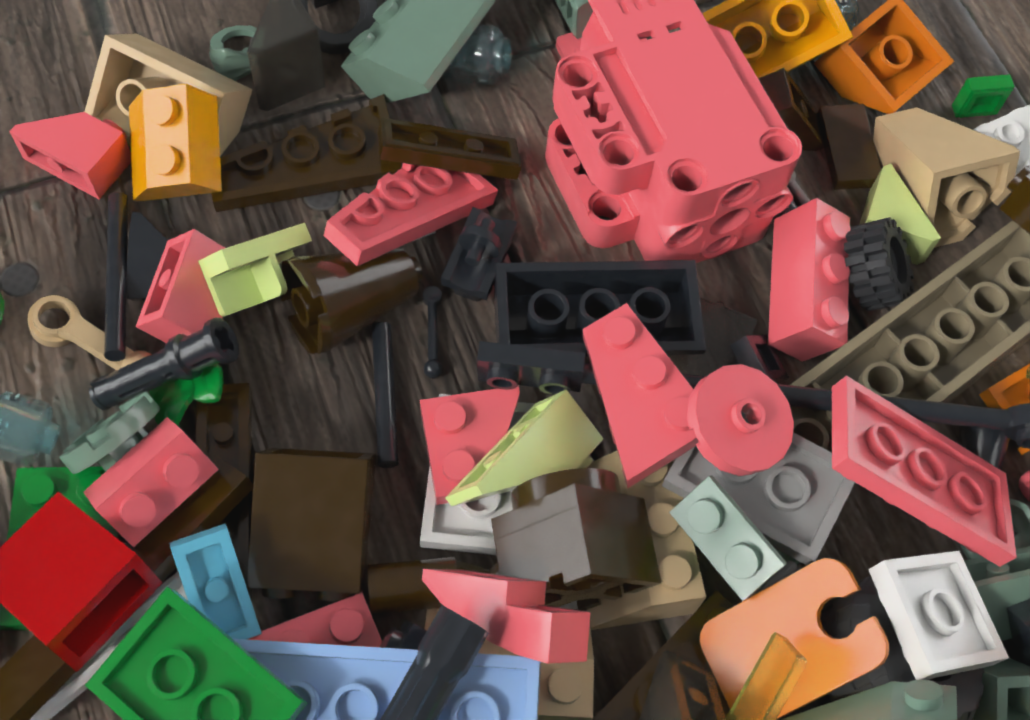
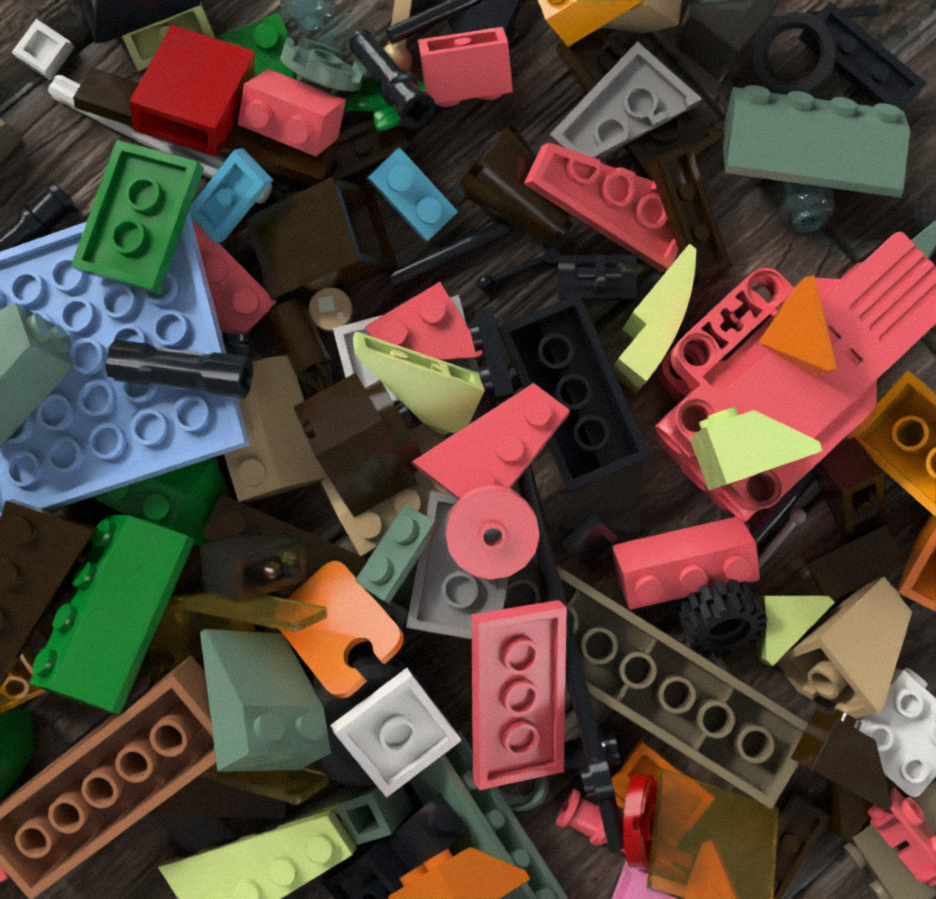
camera: 75 degrees right, 20 degrees up
yellowish green panel [198,223,312,317] -> none
coral slope [422,569,591,664] -> none
none -> tan tile [309,288,353,333]
none -> medium azure plate [366,147,458,242]
none -> light grey wing [549,41,702,159]
none -> yellowish green slope [612,244,696,394]
none -> yellowish green slope [689,407,823,491]
none -> orange slope [759,275,837,378]

